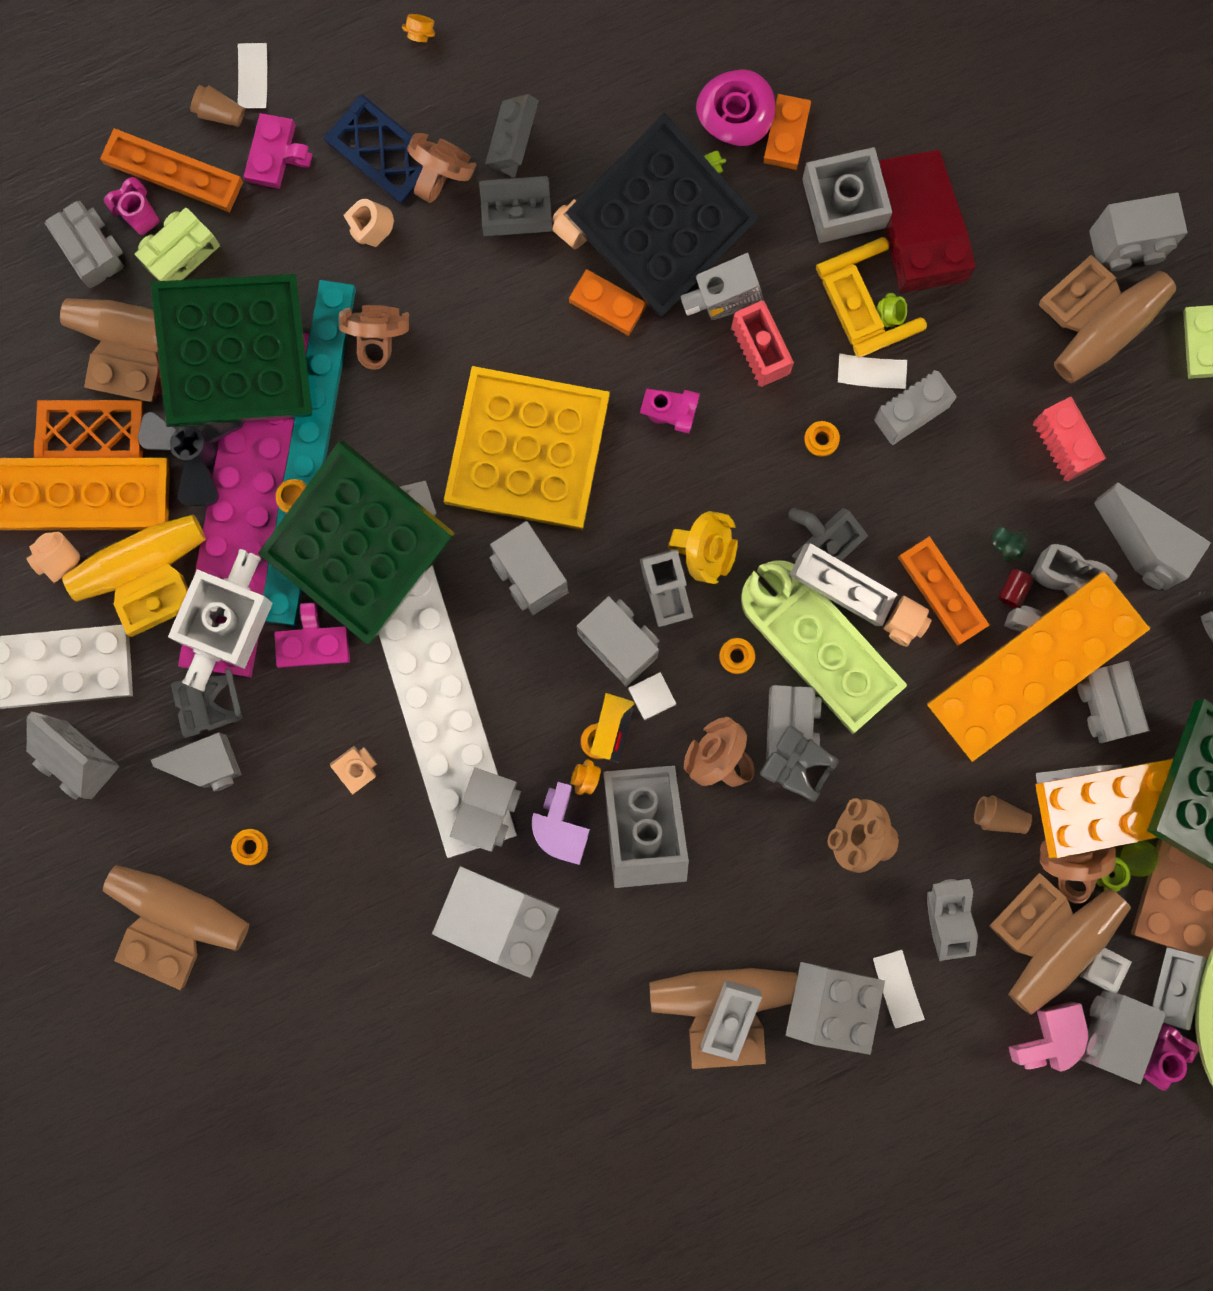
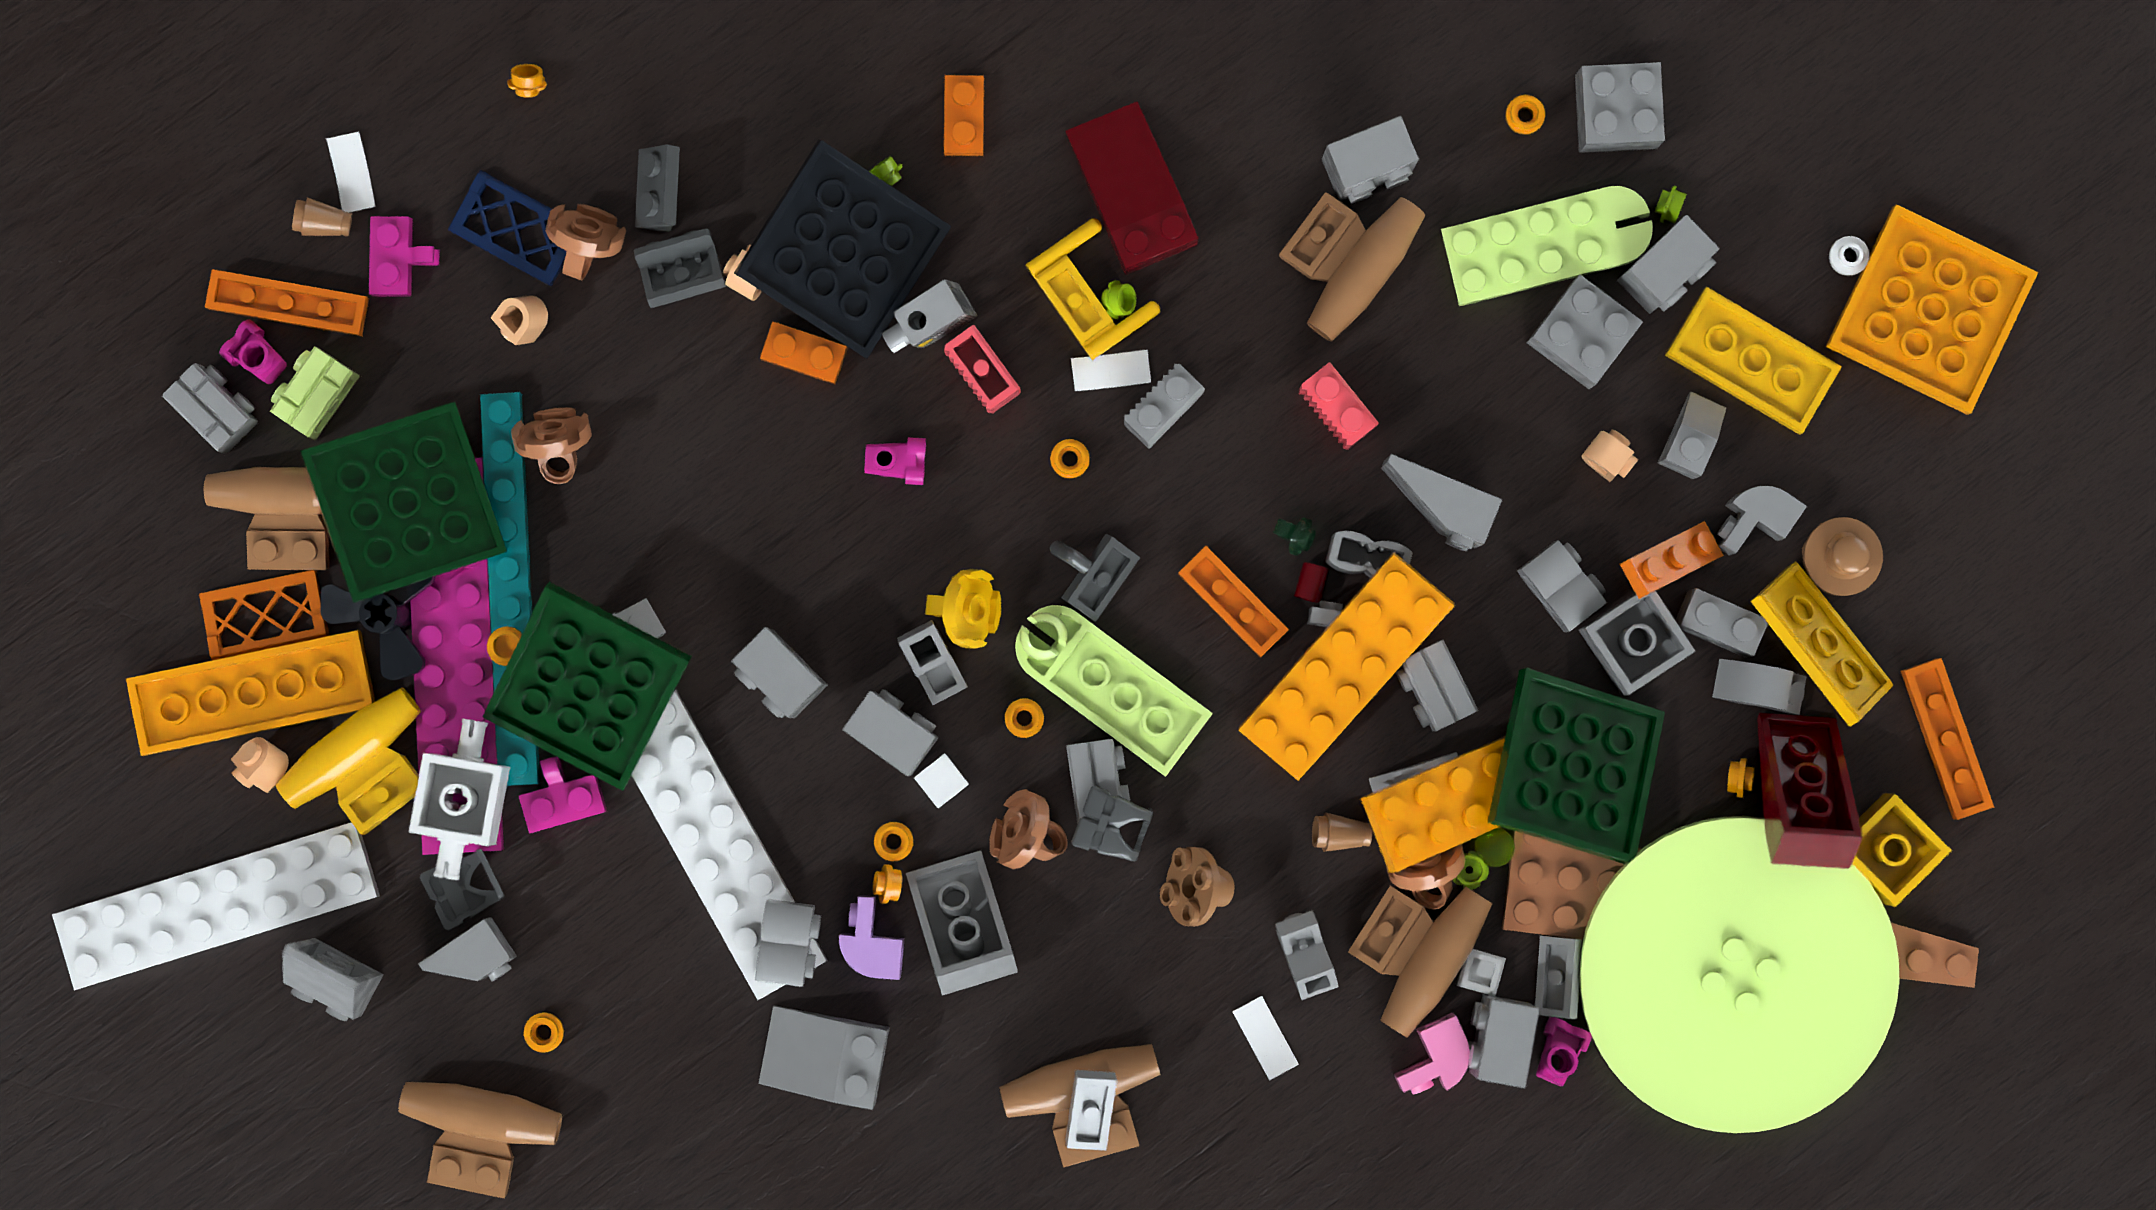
camera: 10 degrees left, 5 degrees up
light nougat plate [330,746,377,795] -> none
yellow plate [444,366,610,530] -> none
yellow sticker [590,693,634,763] -> none
dark pink hat [696,69,775,146] -> none
light grey brick [786,962,885,1055] -> none
plate [789,543,897,626] -> none
light grey brick [802,147,892,243] -> none
light nougat plate [883,595,932,647] -> none

